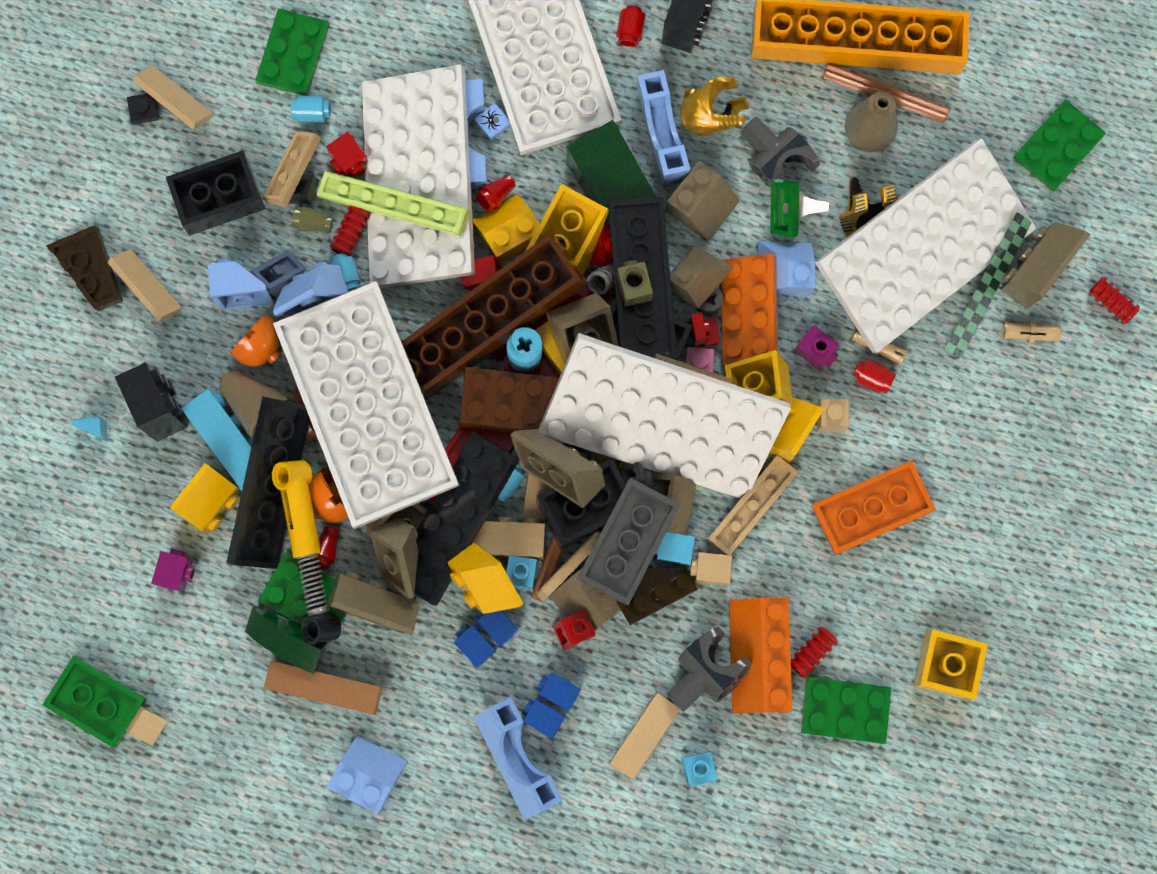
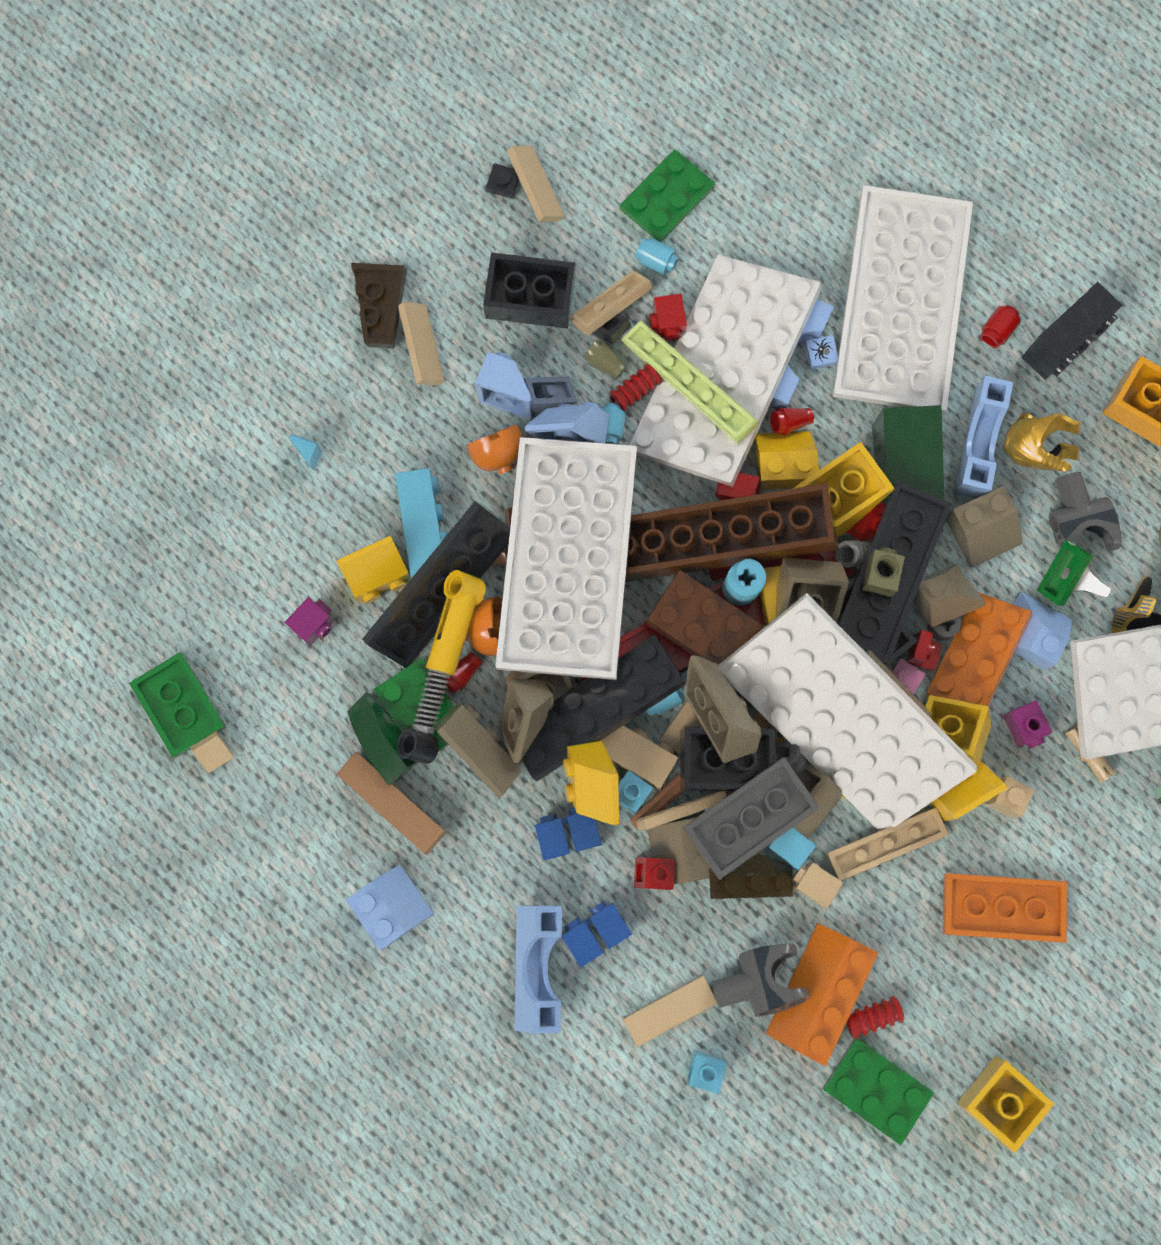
camera: 30 degrees right, 0 degrees up
black brick [115,362,188,442] -> none
dark tan cone [219,371,290,439] -> none
red brick [853,358,896,394] -> none

